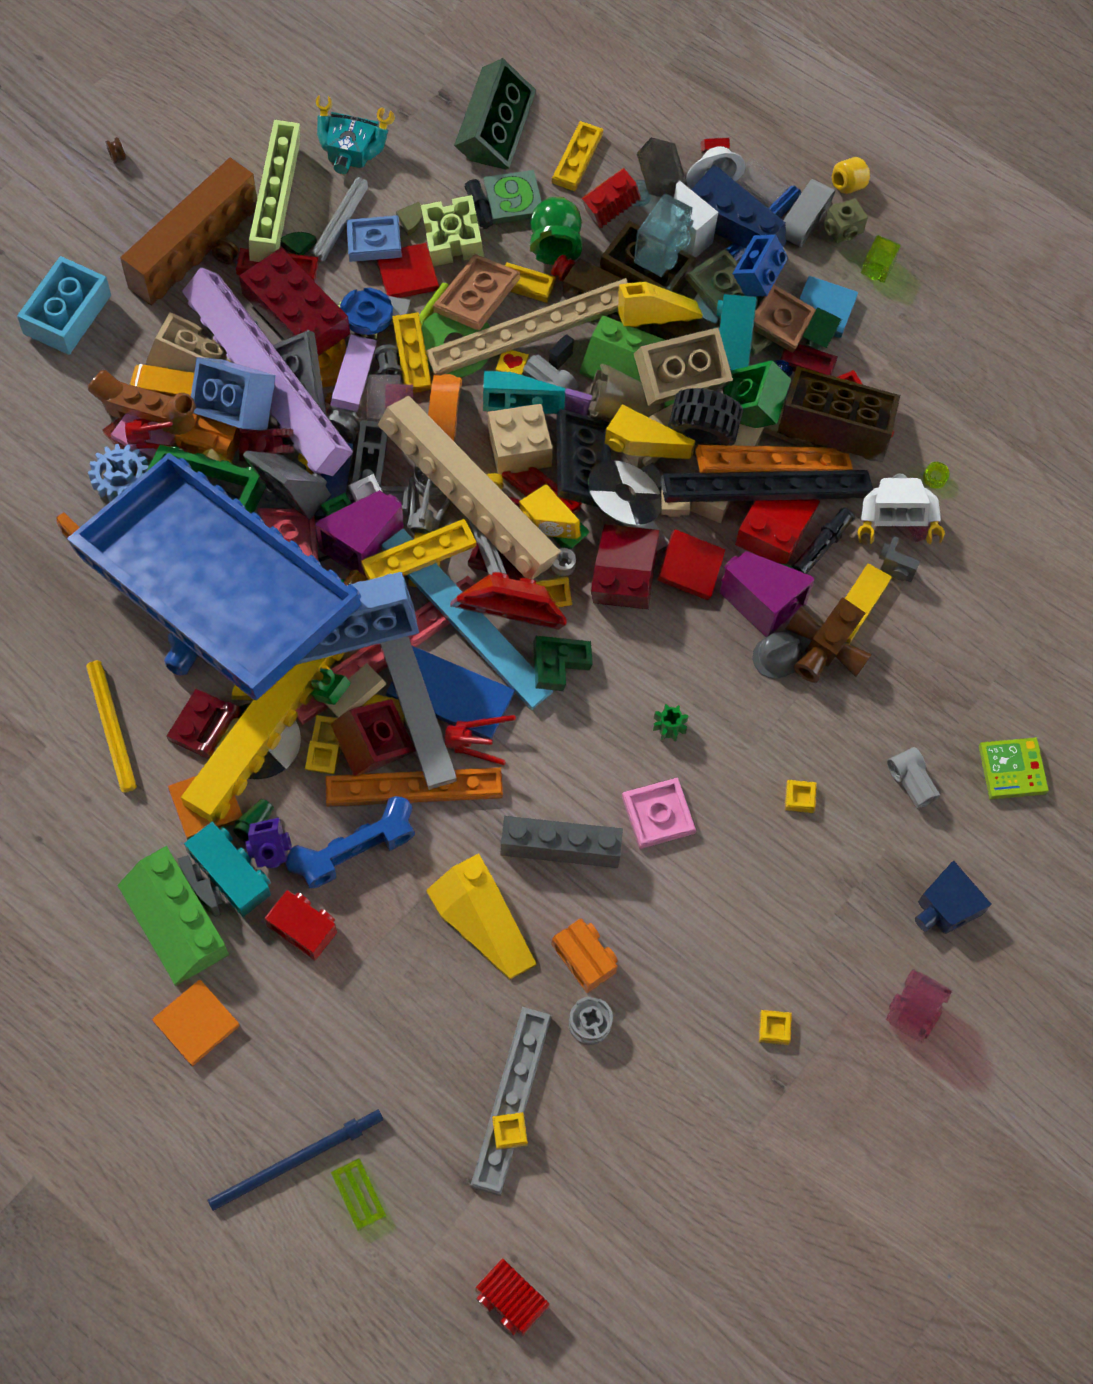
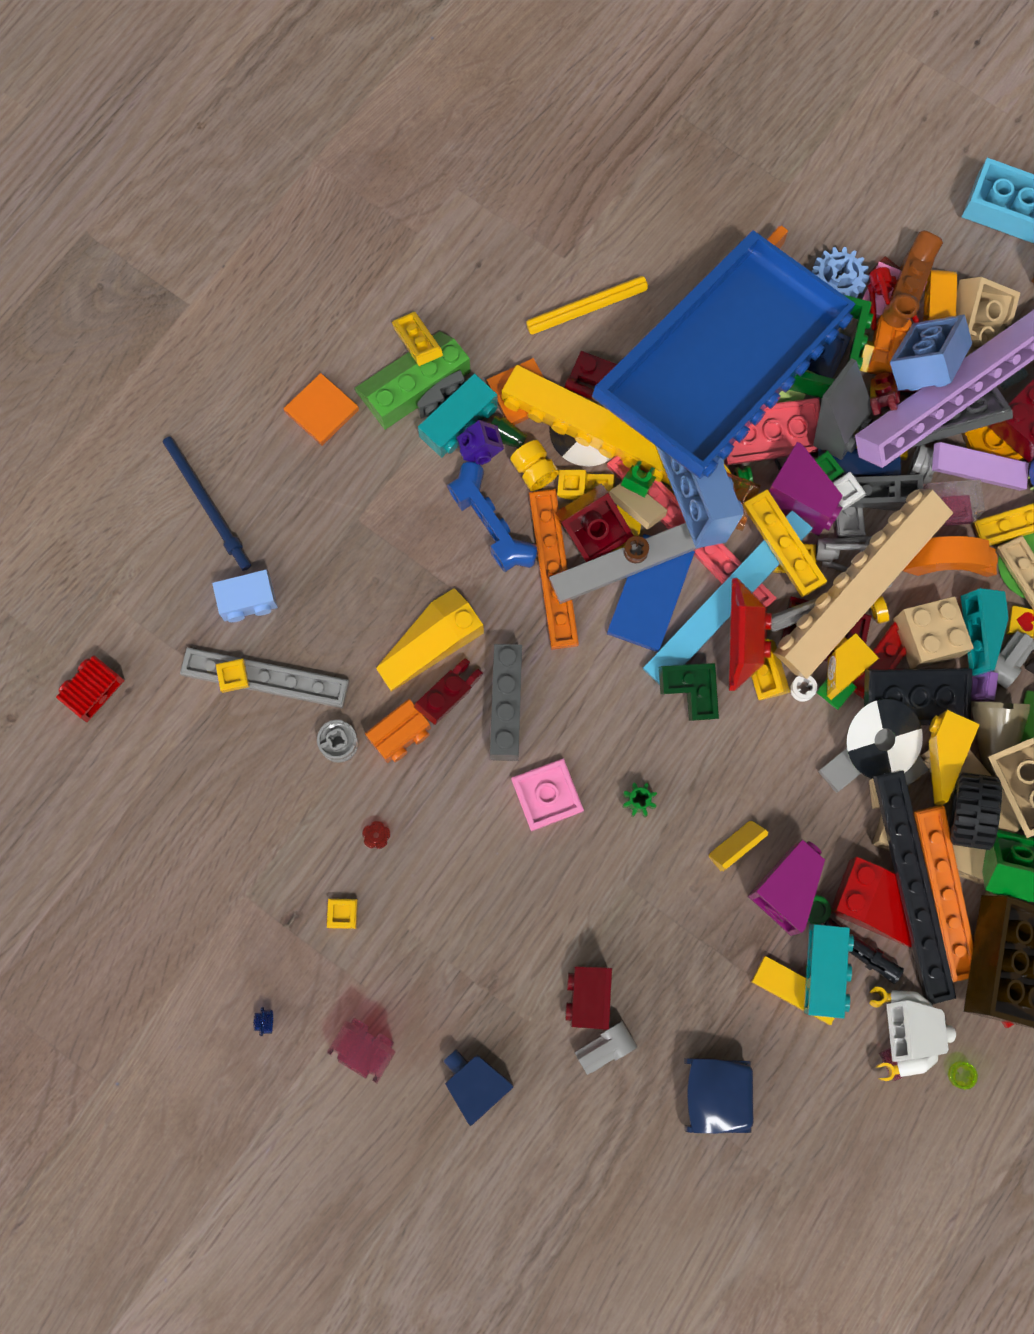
camera: 90 degrees right, 10 degrees up
red brick [265,890,337,961] -> none
clear neon green tile [331,1158,387,1231] -> none
dark grey bush [374,345,402,381] -> none
red plant [445,715,516,765] -> none
dark red slope [591,524,660,610] -> none
red tile [657,529,726,600] -> none
dark grey piece [752,630,812,679] -> none
reddish brown brick [785,597,872,683] -> none
yellow tile [785,780,817,813] -> none
dark grey bracket [879,536,920,582] -> none
lime tile [979,737,1049,800] -> none
none -> light blue brick [212,570,278,622]
none -> clear blue plate [253,1007,273,1036]
none -> clear red plate [362,821,390,849]
none -> yellow tile [392,312,443,366]
none -> dark red hinge [414,658,483,725]
none -> yellow wheel [510,440,559,492]
none -> dark red slope [565,967,612,1030]
none -> reddish brown bush [624,536,649,564]
none -> dark blue piece [684,1058,754,1134]
none -> yellow slope [708,821,768,871]
none -> teal brick [804,924,854,1019]

